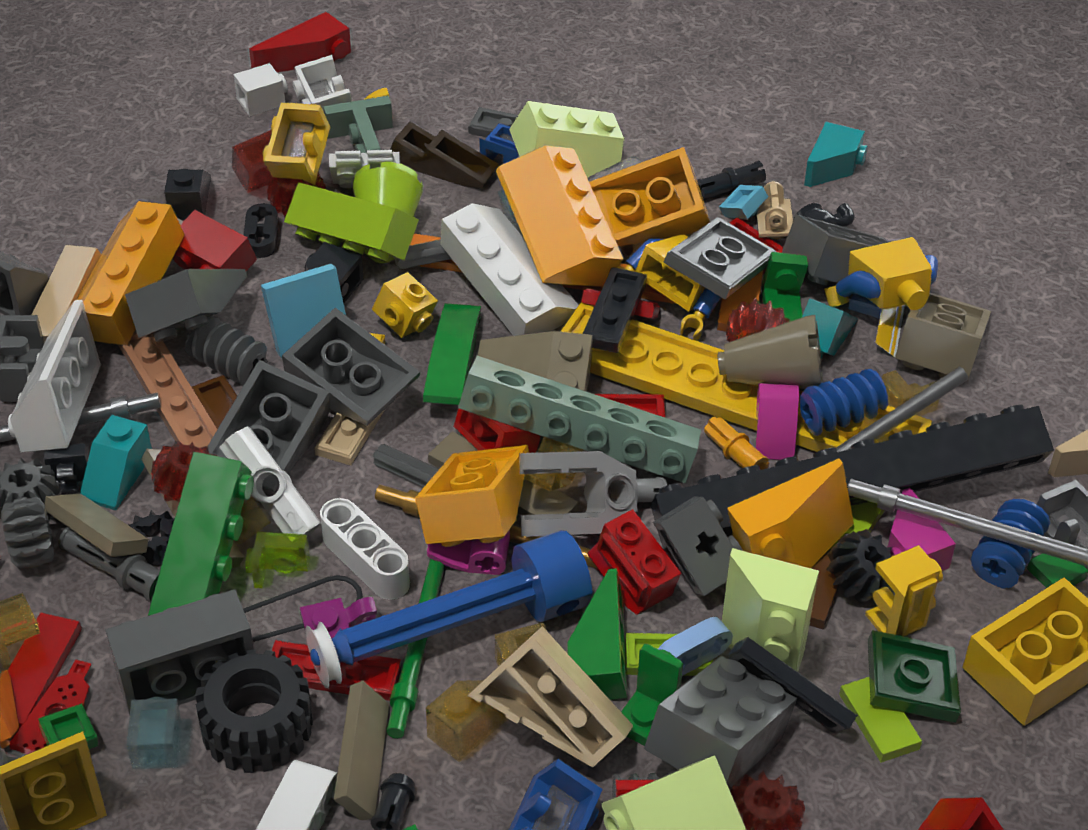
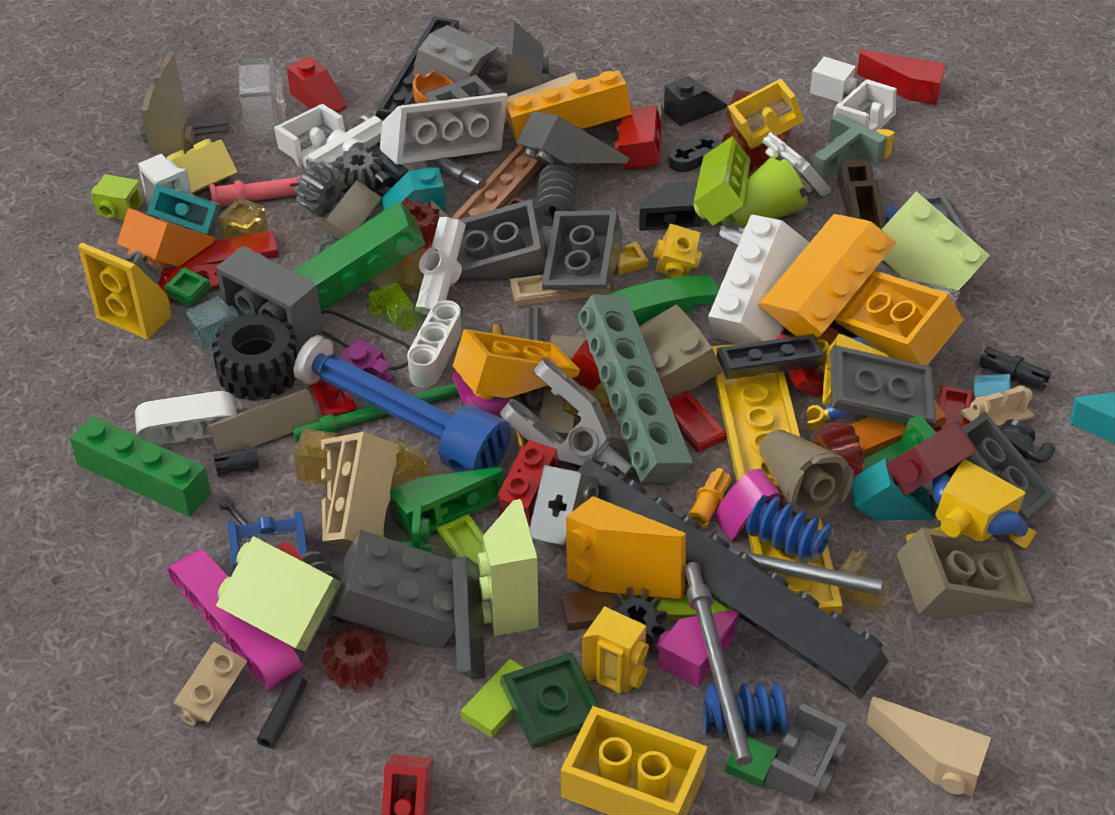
camera: 60 degrees right, 0 degrees up
medium azure tile [261,264,346,357] -> none
light blue beam [658,617,733,676] -> none
none -> dark red slope [885,420,977,495]

